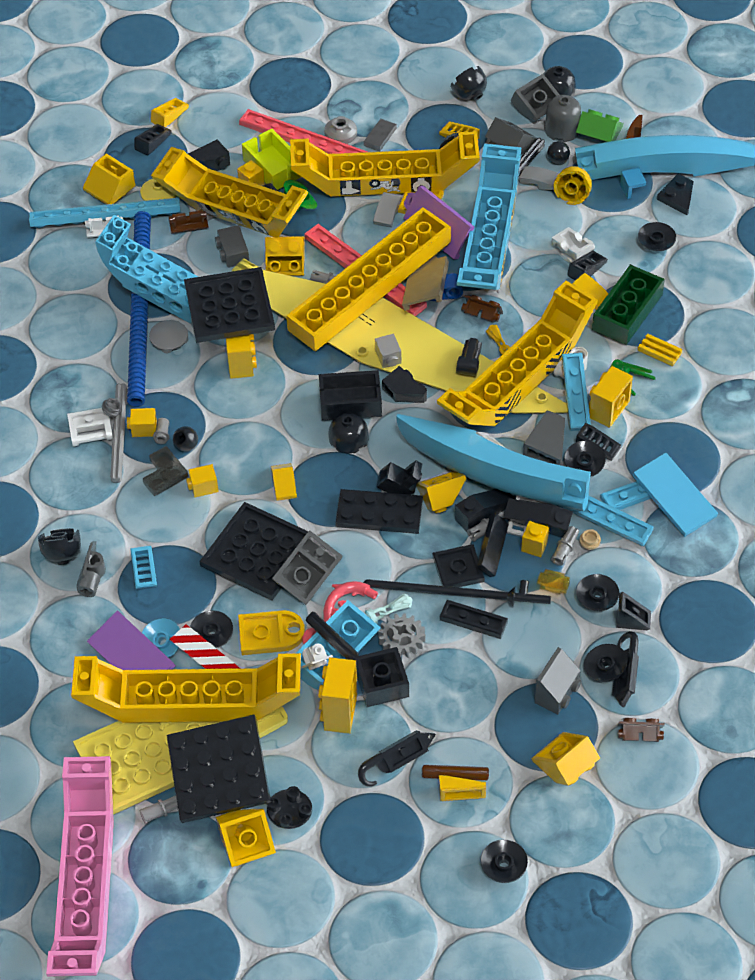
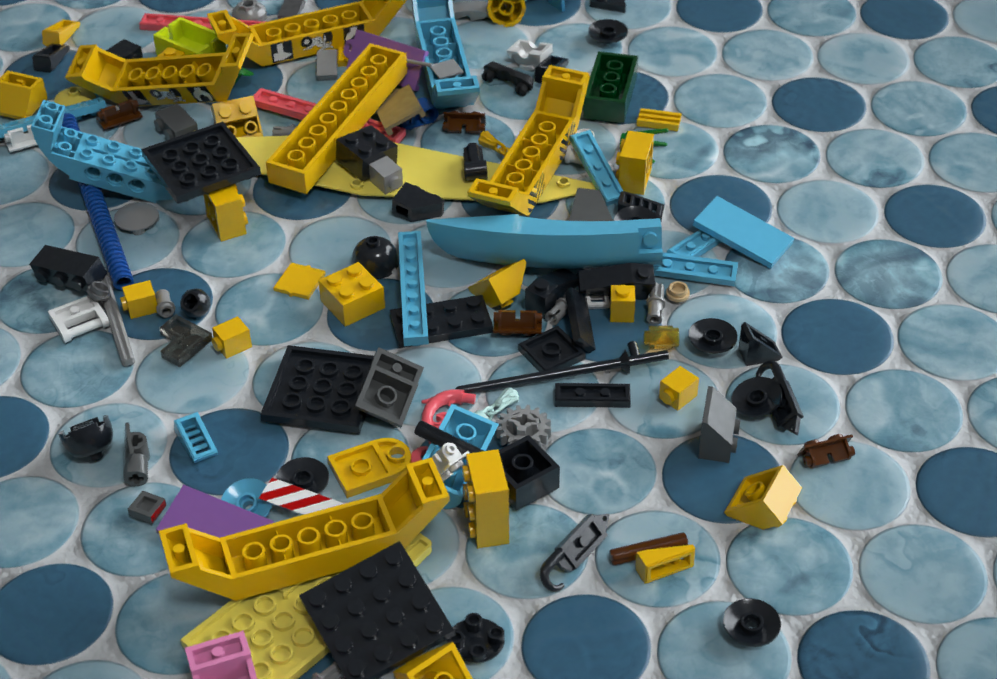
camera: 20 degrees left, 10 degrees down
yellow slope [271,463,297,501] -> none
black piece [318,370,382,421] -> none
black brick [376,460,422,495] -> none
none -> black brick [29,245,107,291]
none -> dark grey plate [128,490,167,524]
none -> yellow piece [273,262,326,300]
none -> yellow brick [318,262,385,327]
none -> black brick [336,125,398,181]
none -> medium azure plate [398,231,429,346]
none -> light grey piece [407,59,464,79]
none -> black piece [481,62,533,95]
none -> reddish brown hinge [493,310,542,336]
none -> yellow brick [659,366,699,411]

